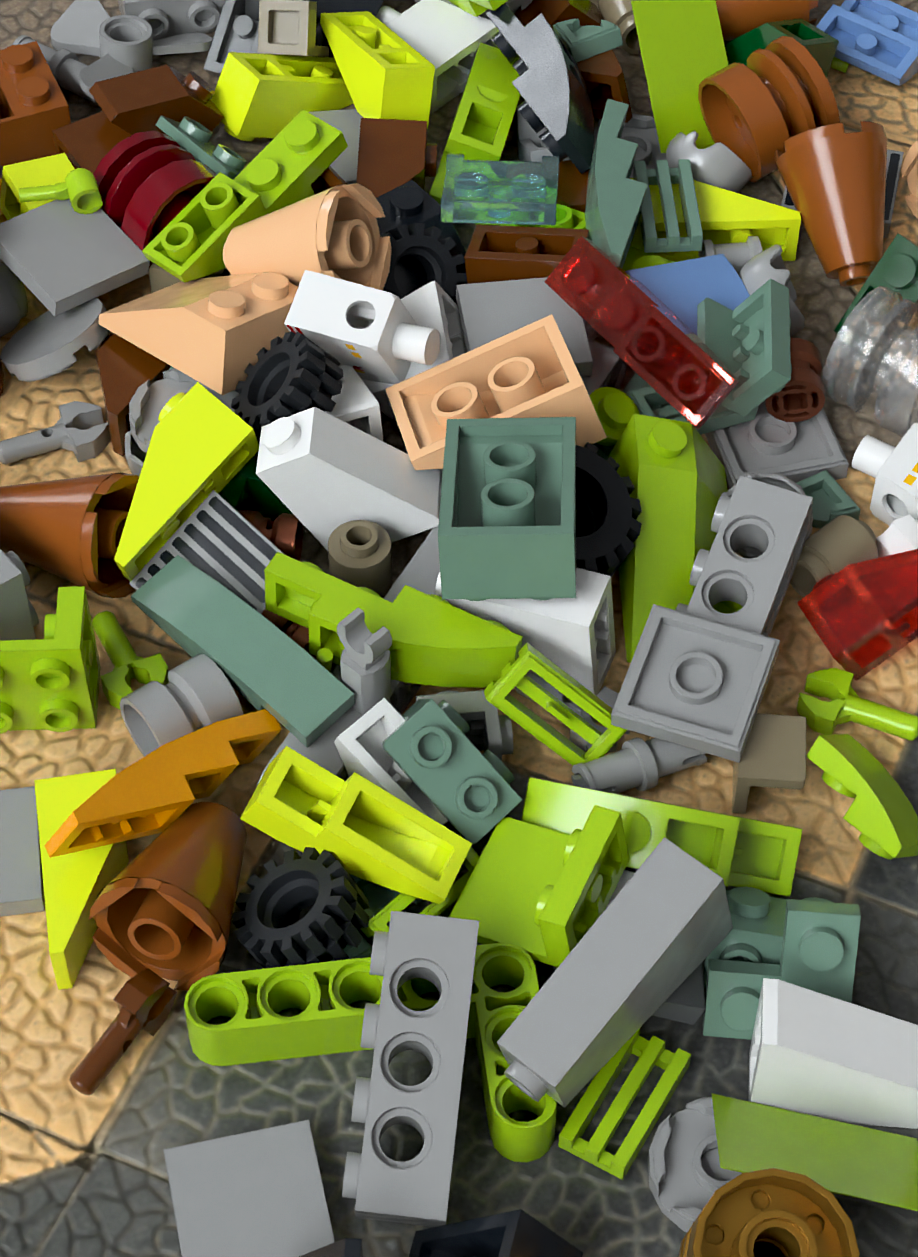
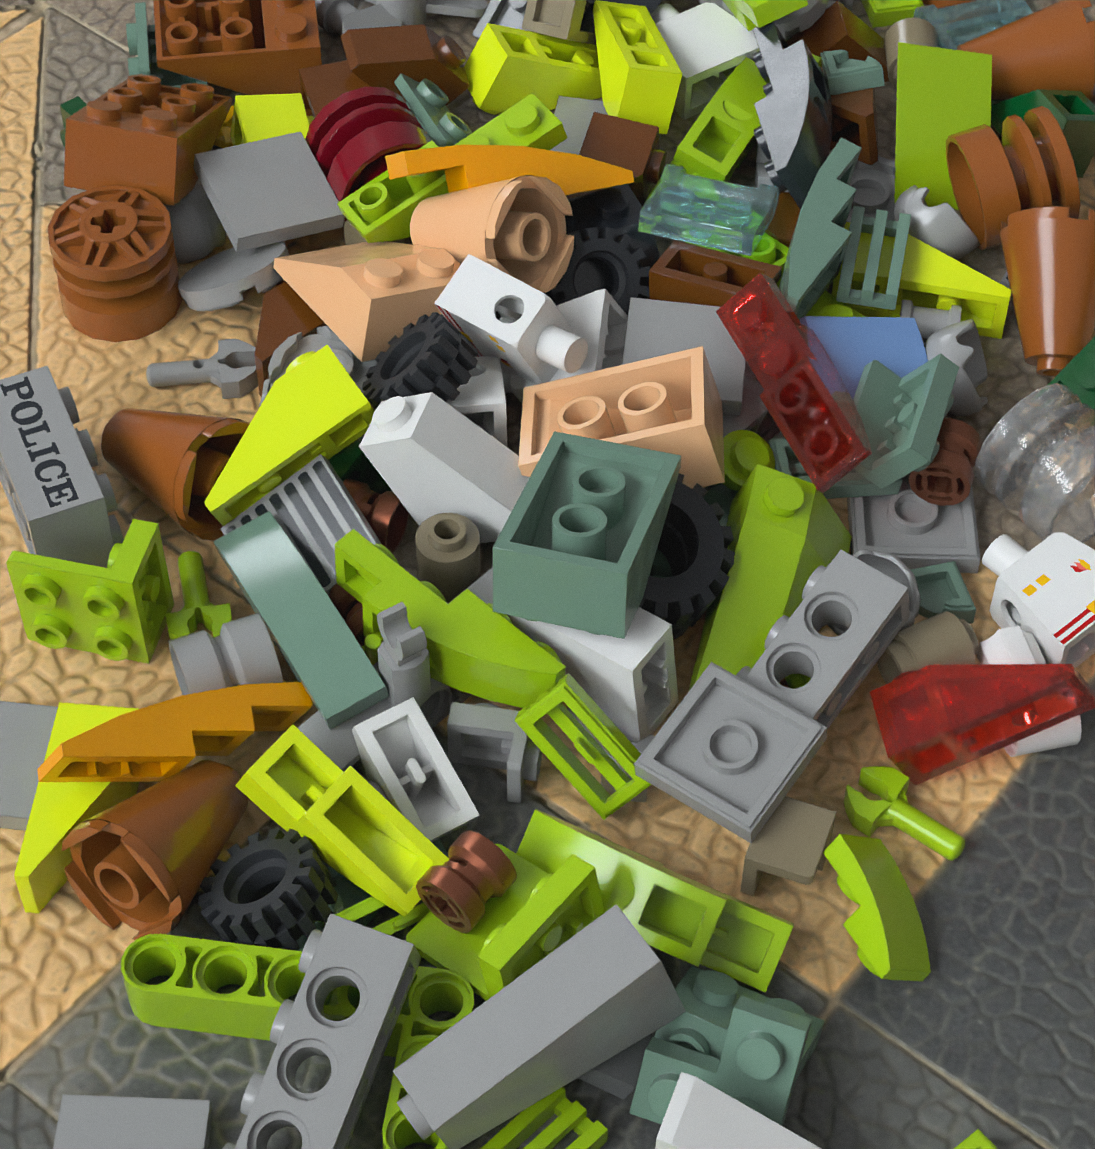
camera: 15 degrees right, 0 degrees up
lime hand [19,168,103,214] -> none
reddish brown bar [69,968,177,1095] -> none
sand green bracket [382,698,522,844] -> none
light grey pin [571,737,708,794] -> none
none -> light orange slope [385,145,634,195]
none -> copper wheel [416,830,517,933]

